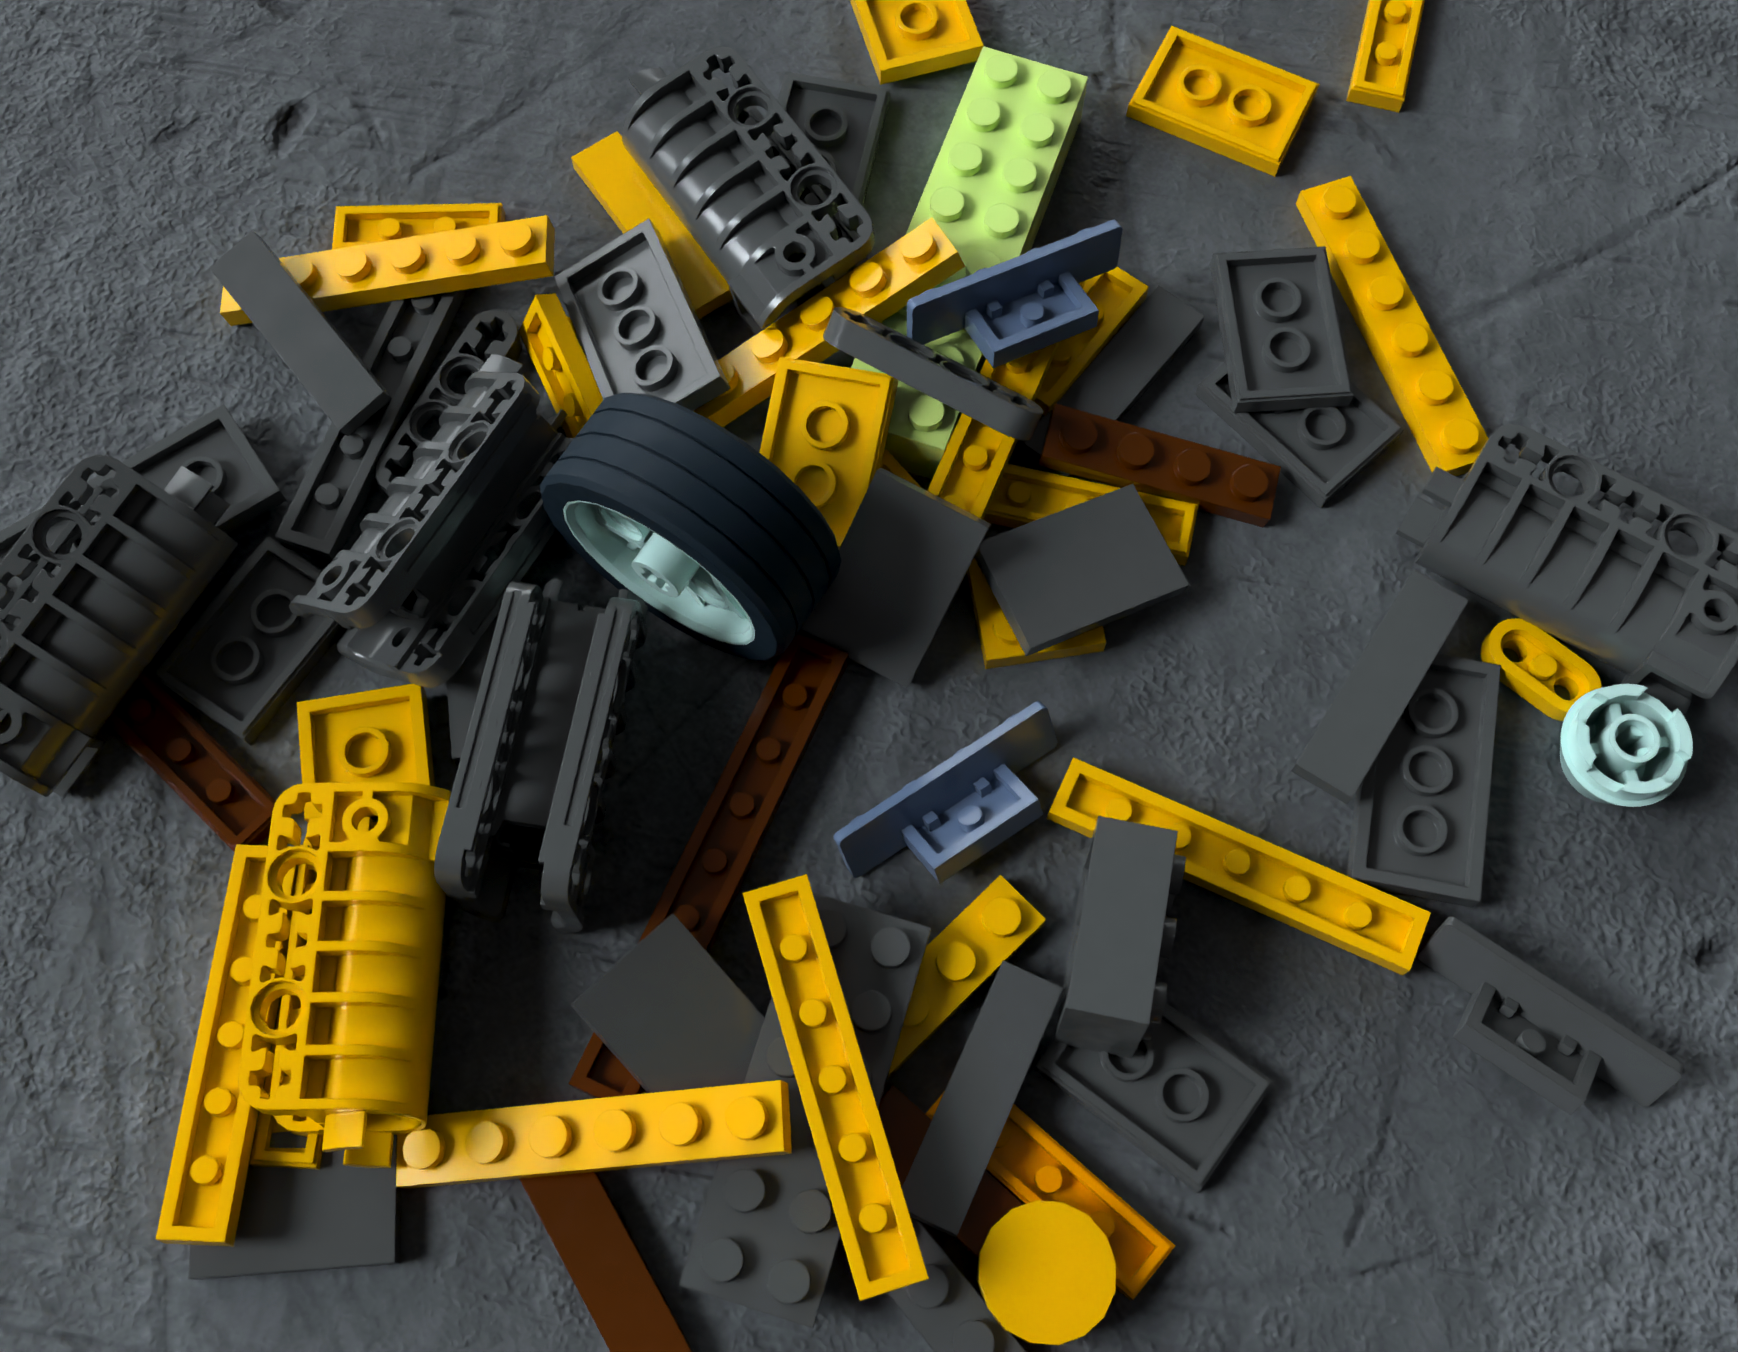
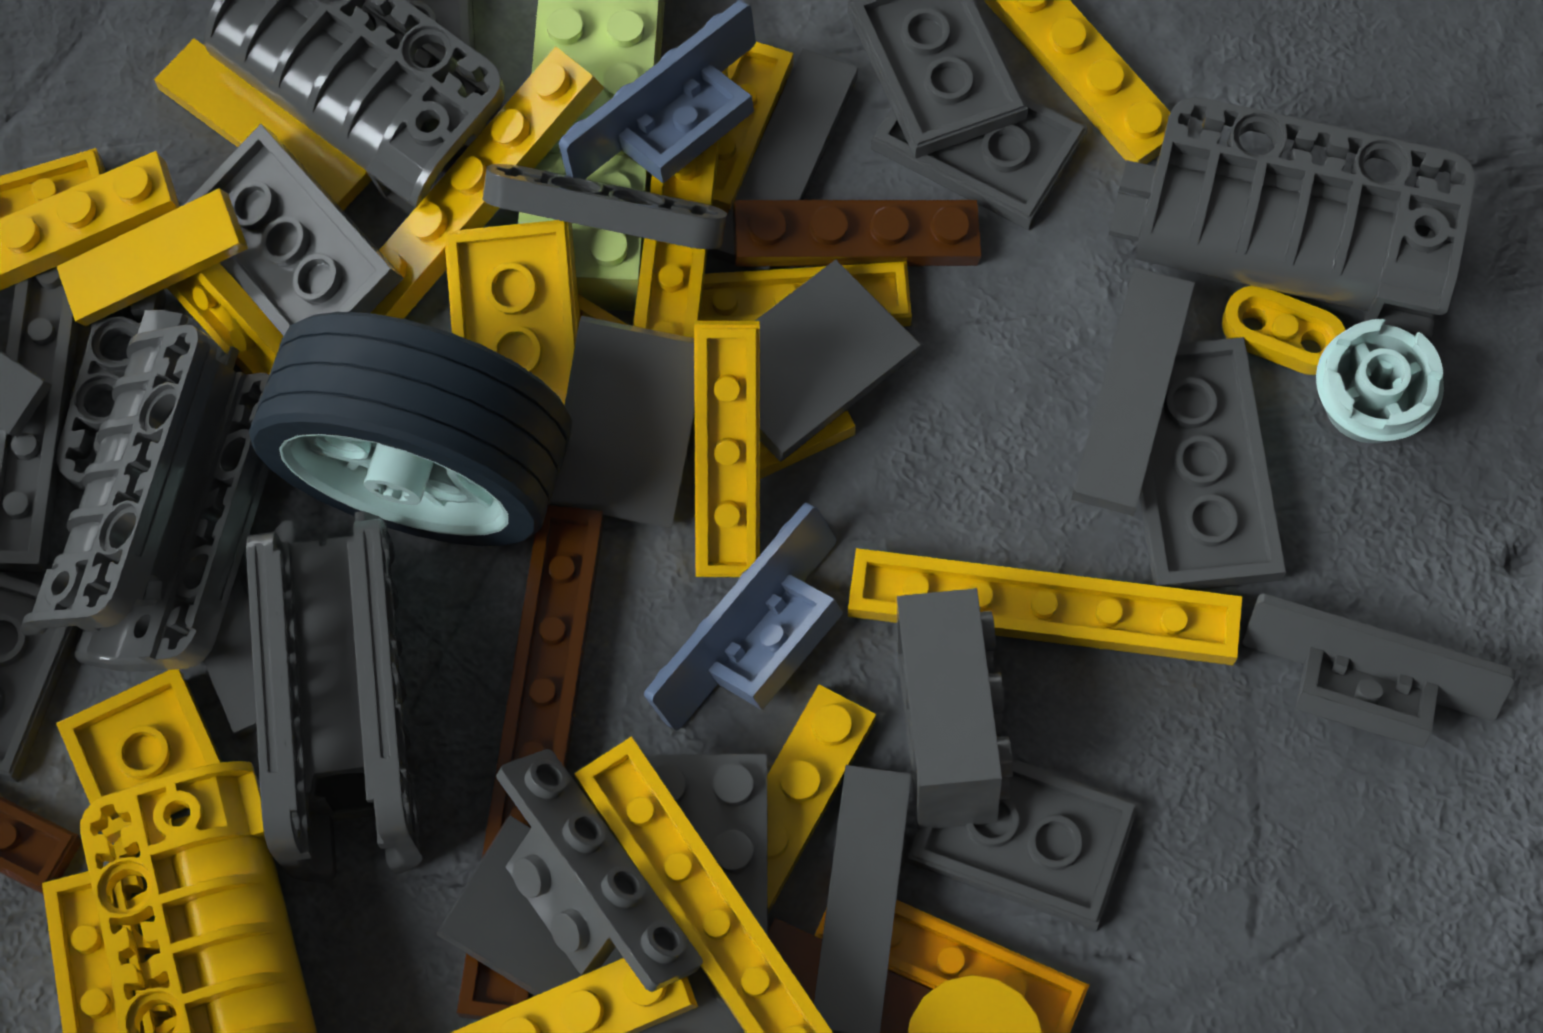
camera: 15 degrees left, 0 degrees up
none -> yellow tile [56,188,248,326]
none -> dark grey bracket [496,749,703,992]
none -> yellow tile [694,321,760,577]

